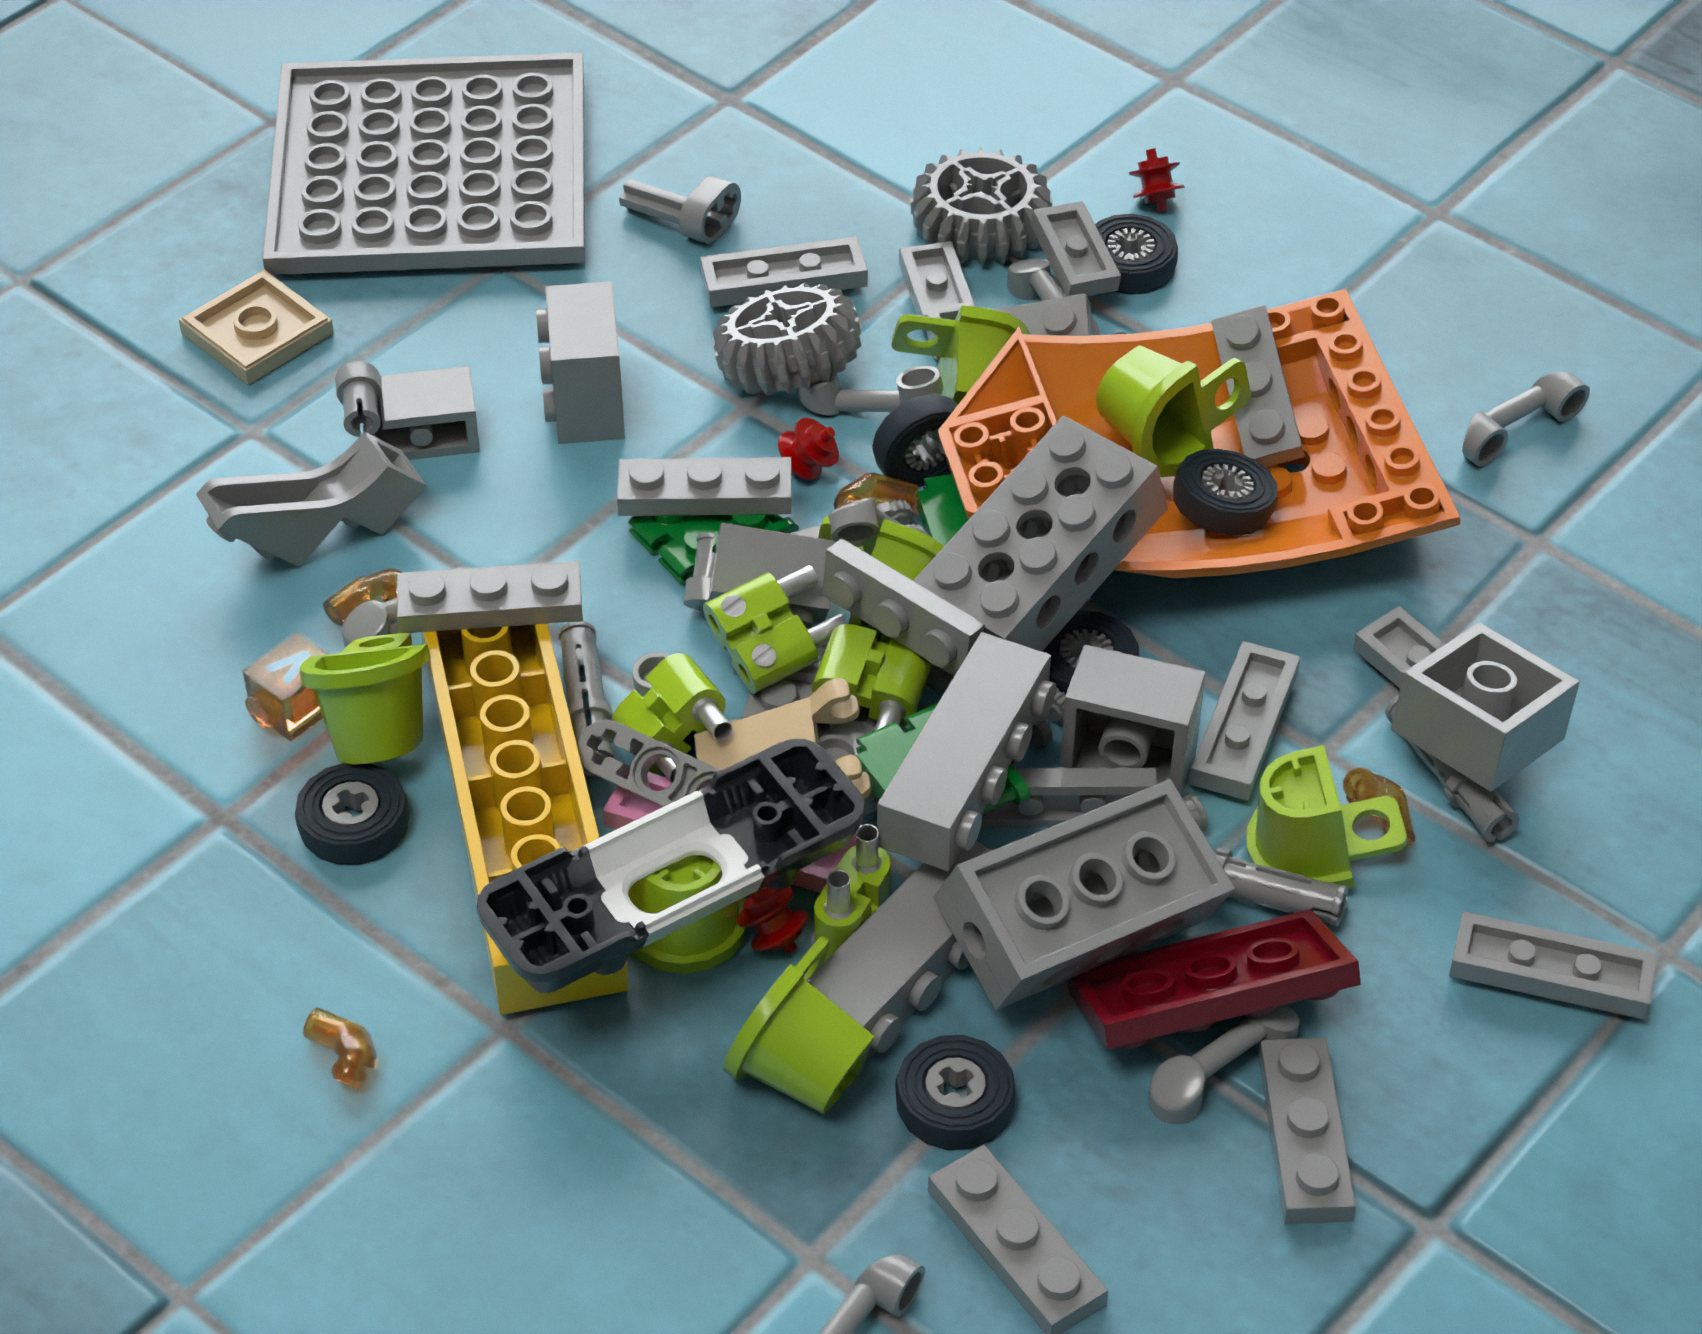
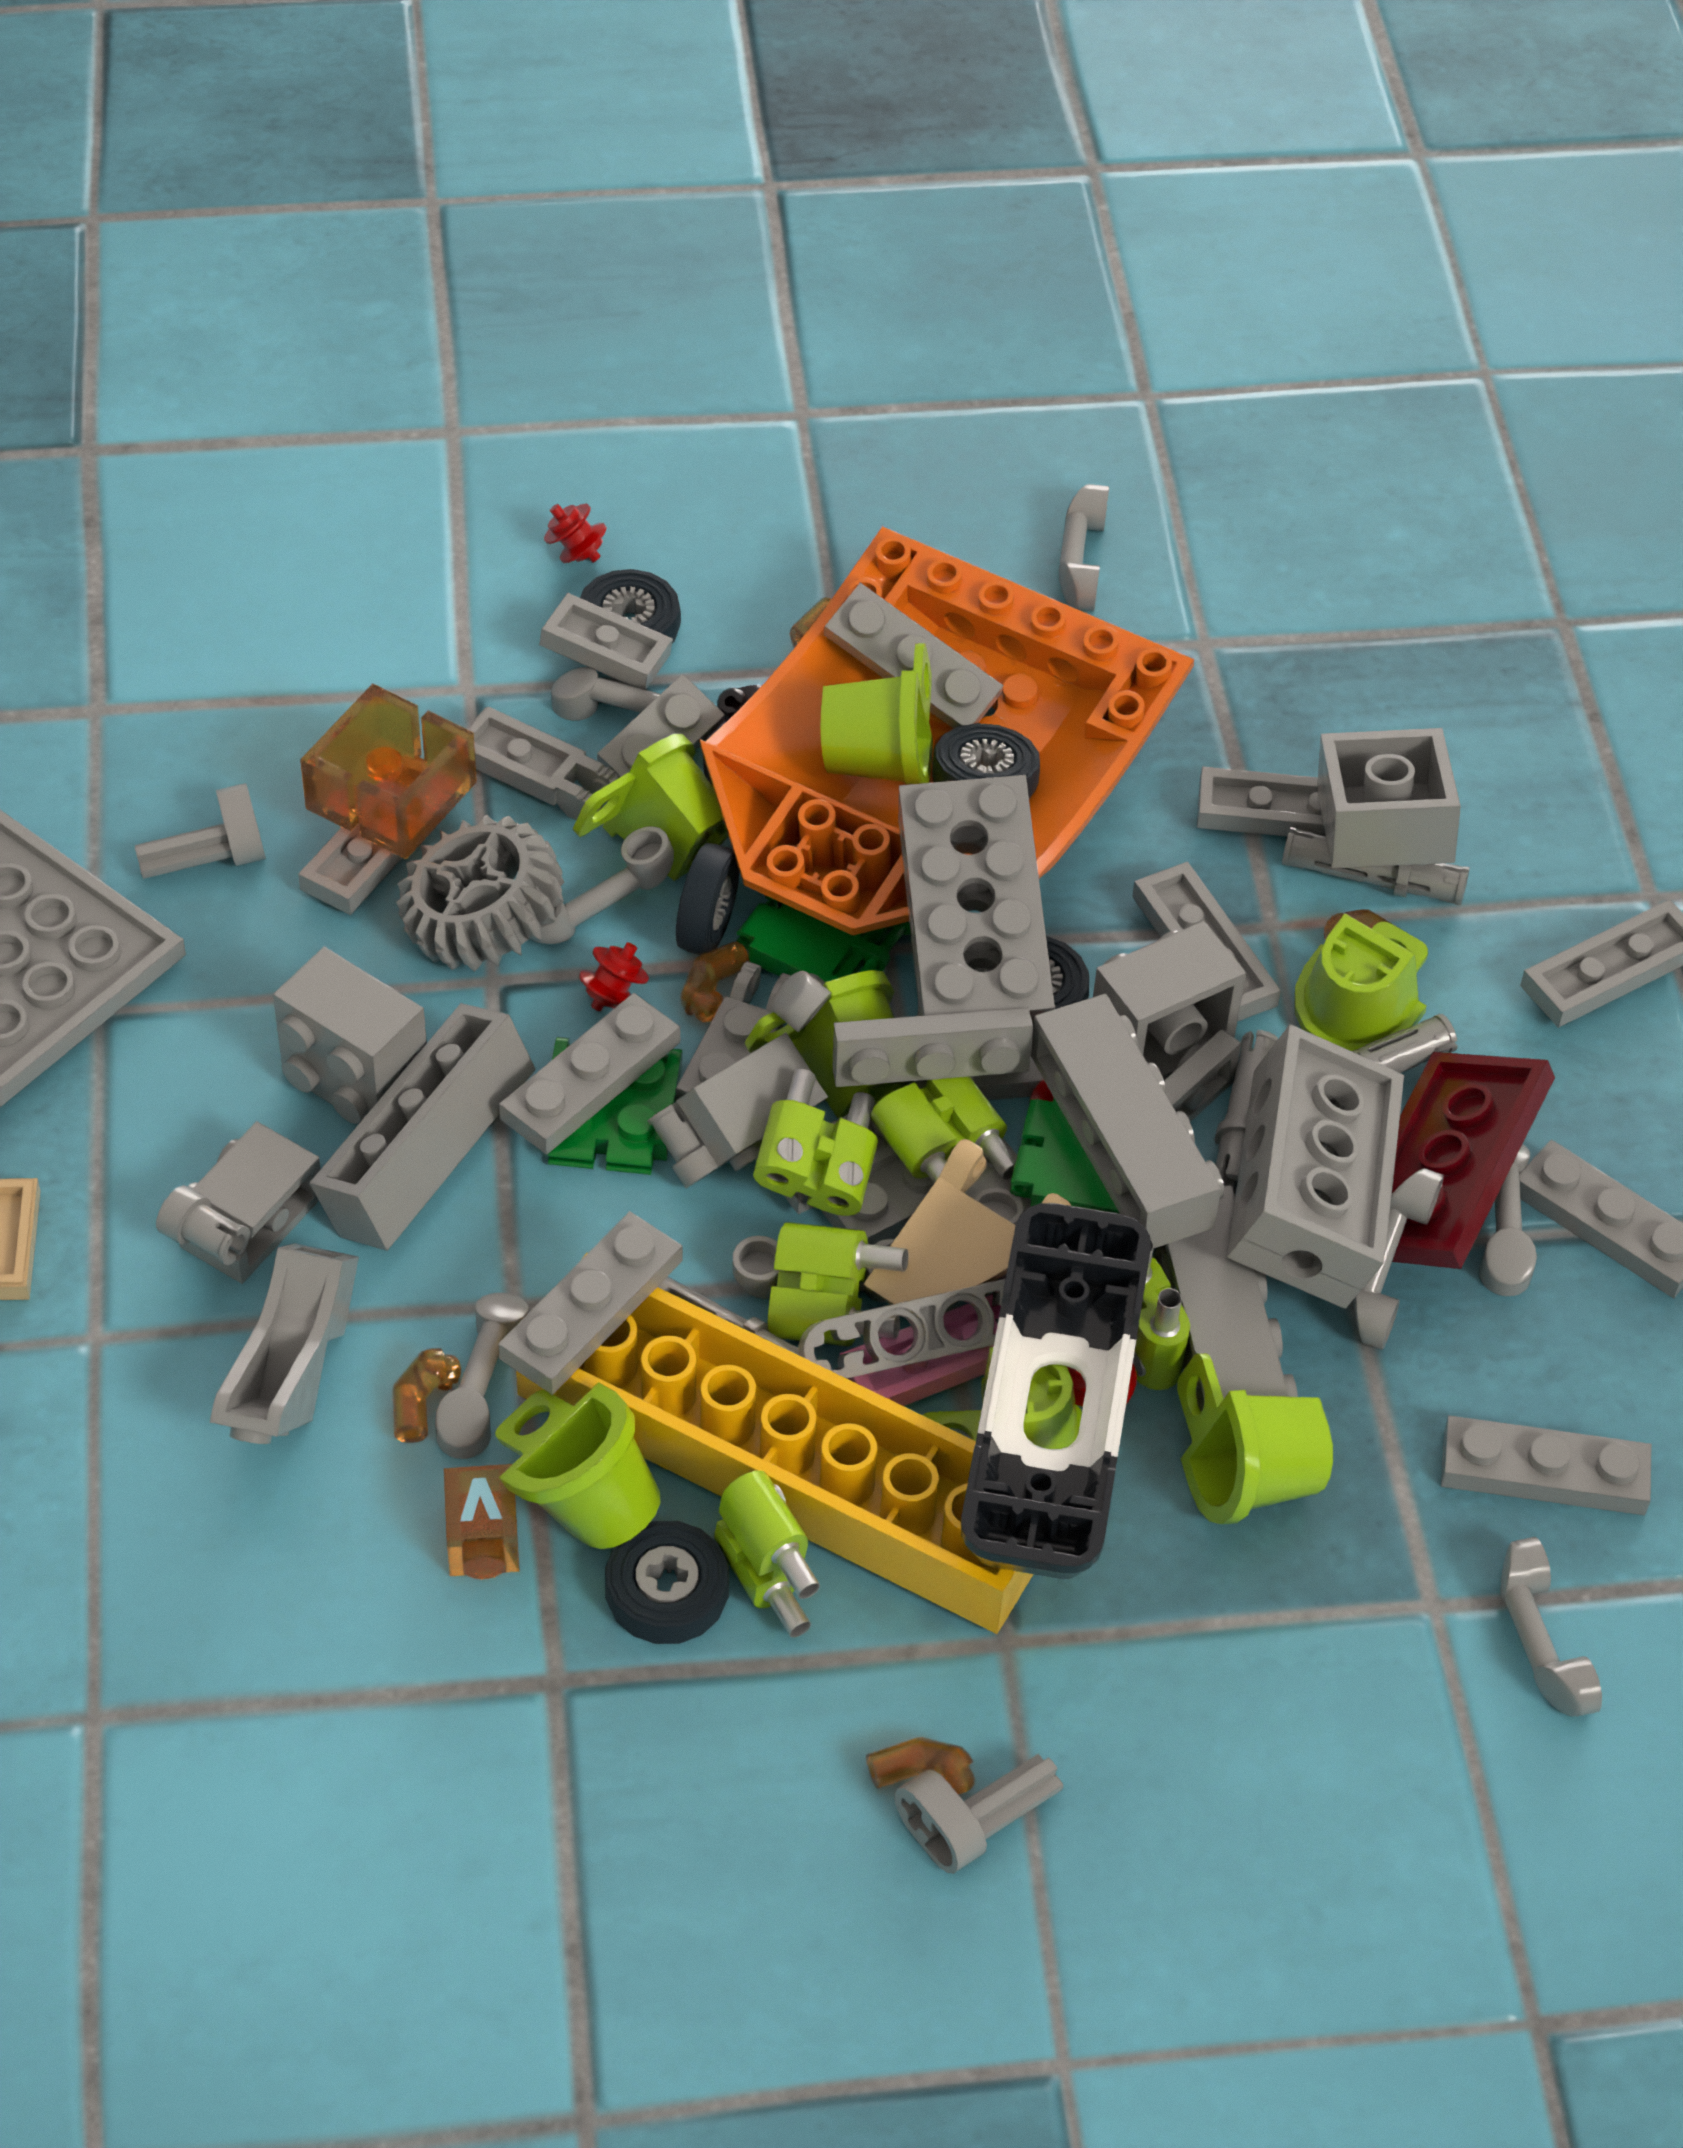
camera: 50 degrees left, 5 degrees up
black bush [895,1035,1016,1150] -> none
light grey gear [911,147,1053,266] -> none
none -> clear orange piece [300,683,477,859]
none -> light grey brick [309,1003,536,1251]
none -> lime piece [714,1471,820,1637]
none -> light grey piece [895,1754,1063,1874]
none -> light grey bar [1354,1168,1444,1350]

